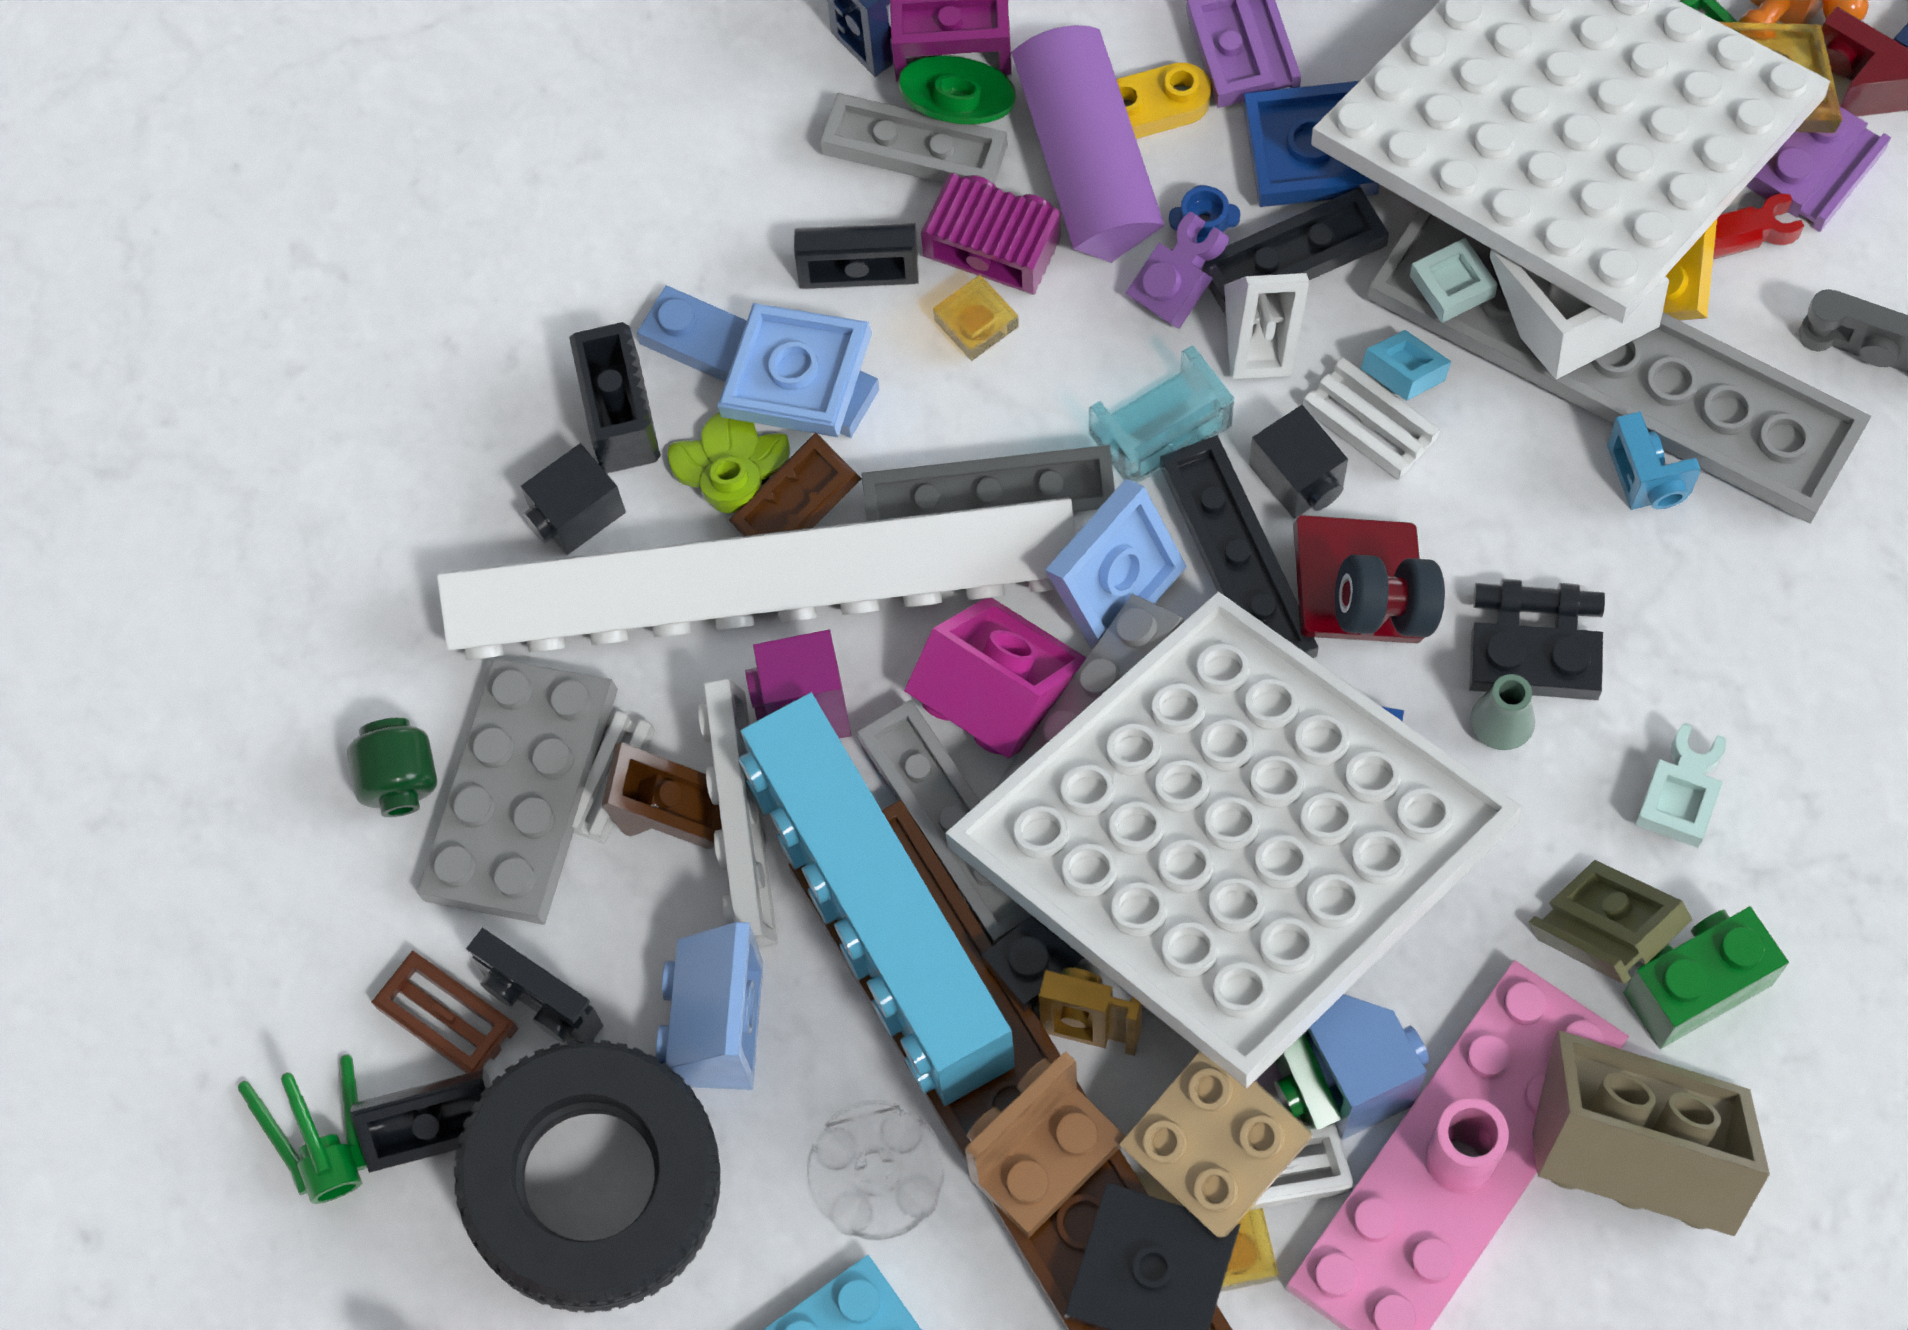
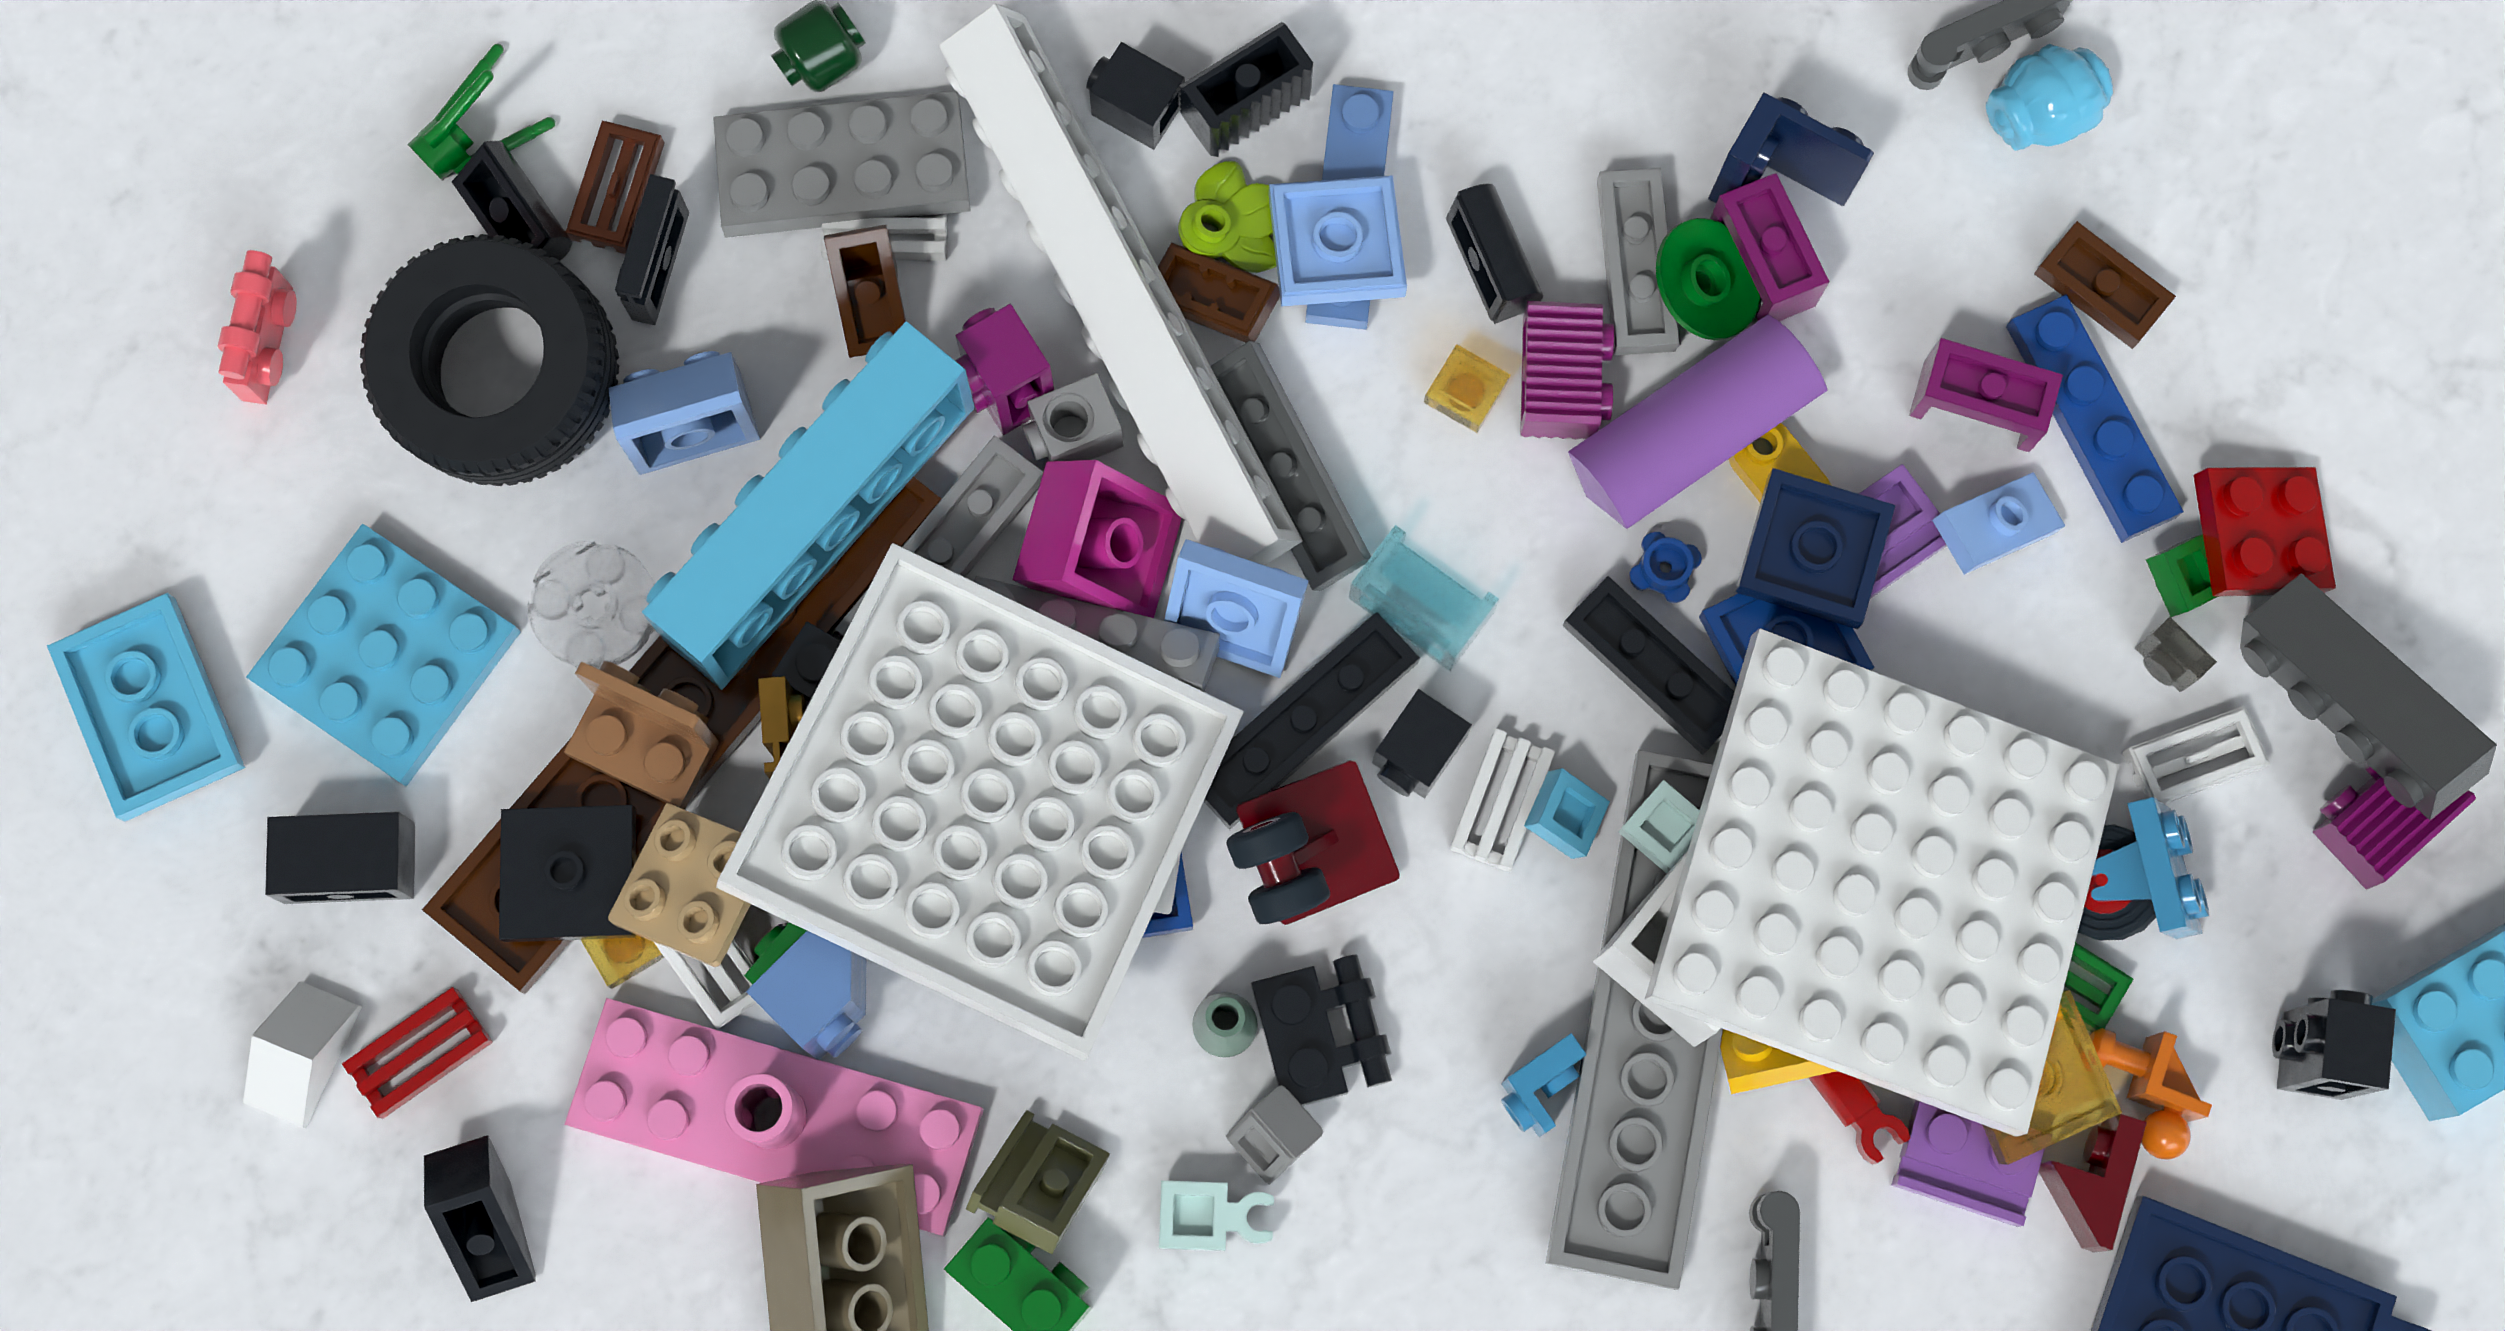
camera: 60 degrees right, 10 degrees up
white plate [698,678,778,947] -> none
medium lavender plate [1126,212,1229,329] -> none
white slope [1224,273,1309,379] -> none
none -> light grey brick [1022,373,1124,461]
none -> light grey slope [1226,1085,1323,1185]
none -> dark blue plate [1735,468,1896,629]

